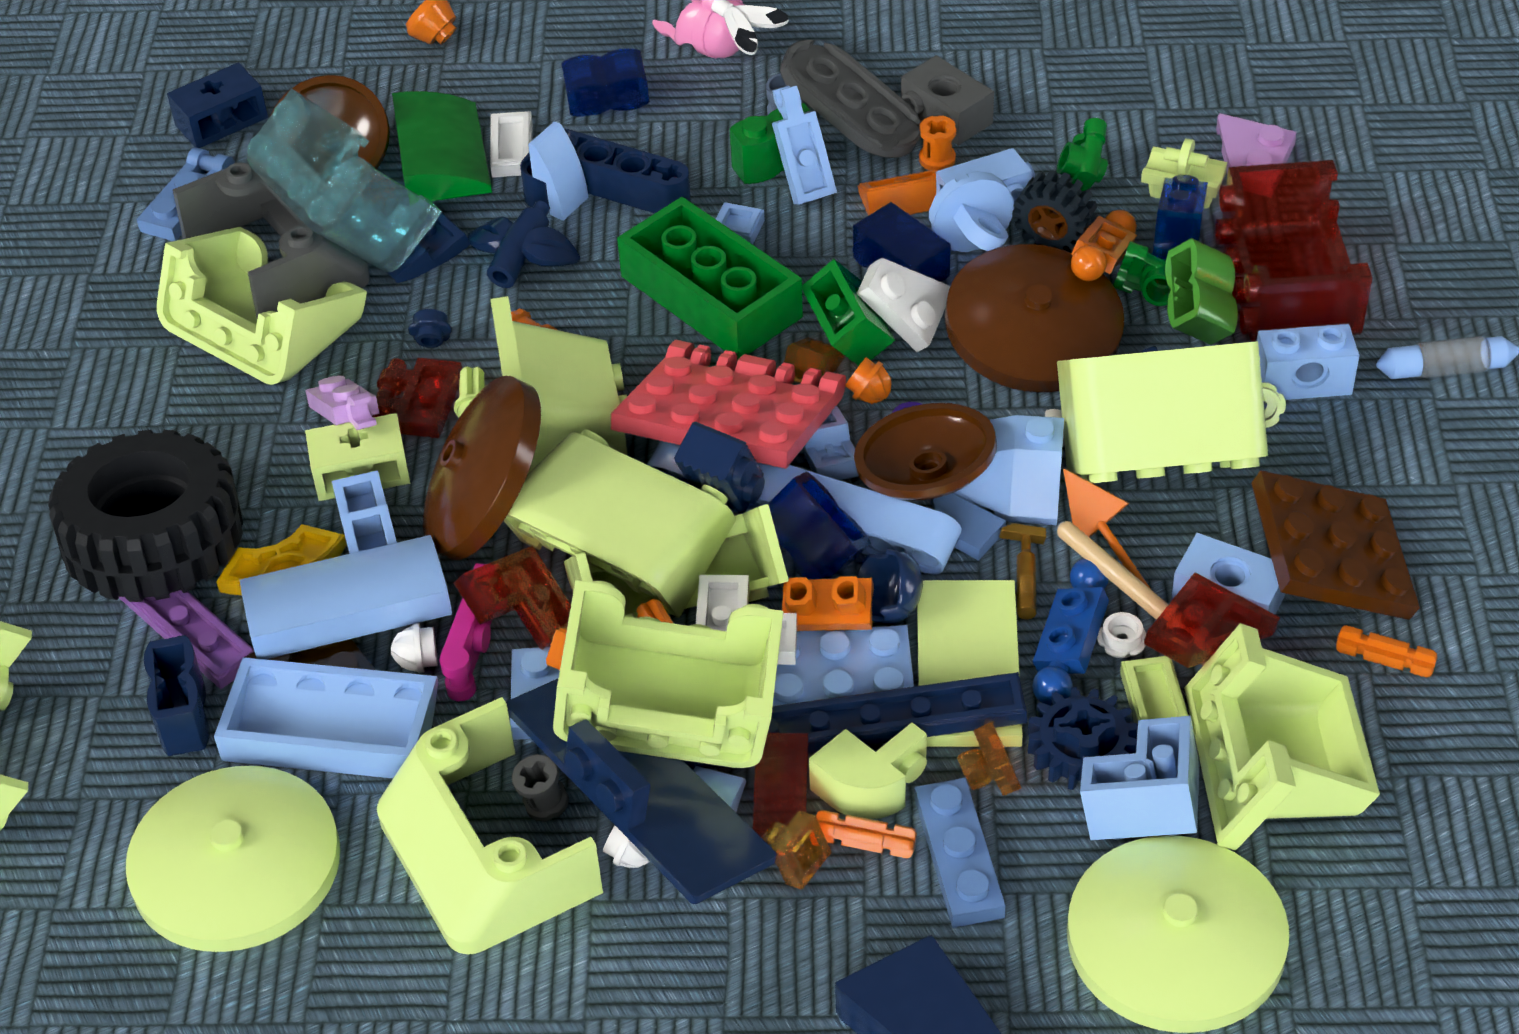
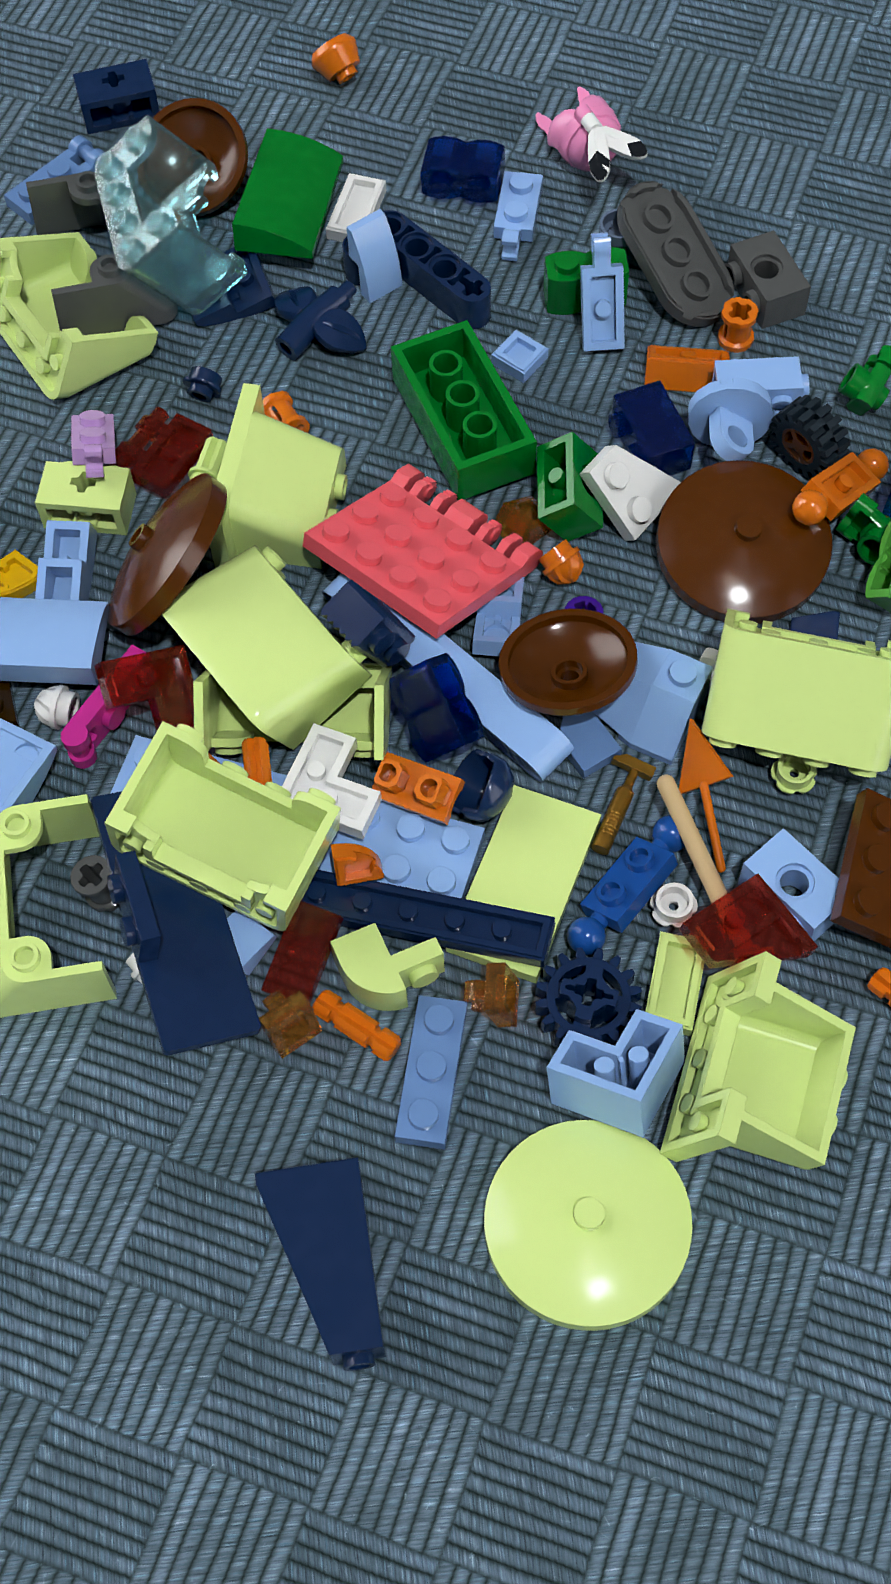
camera: 20 degrees right, 15 degrees up
none -> orange tile [330,843,384,886]
none -> light blue plate [494,171,543,261]
none -> yellowish green plate [771,754,817,795]

